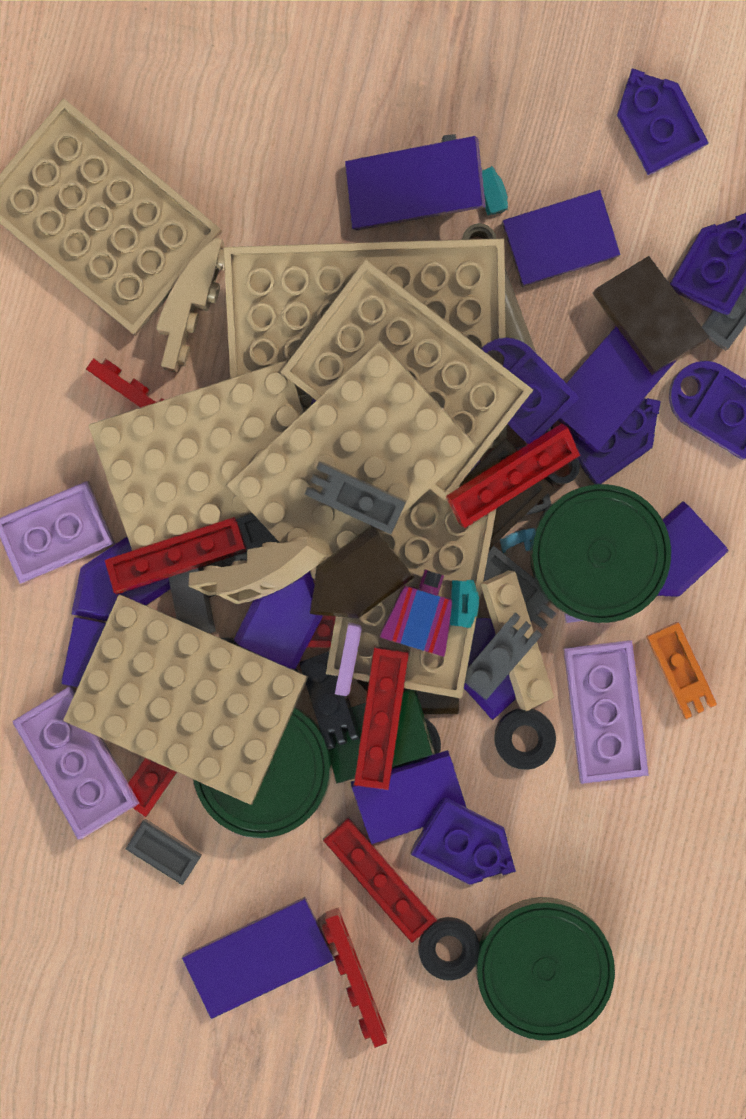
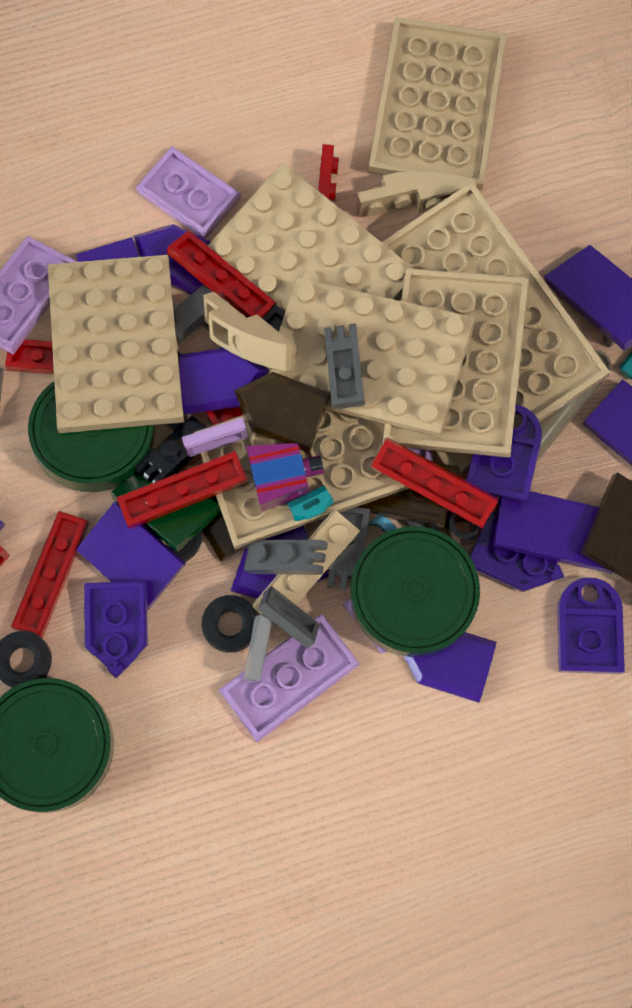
camera: 55 degrees right, 15 degrees down
orange hinge [646,622,717,719] -> none
none -> light grey tile [243,614,272,682]
none -> dark grey tile [258,586,320,649]

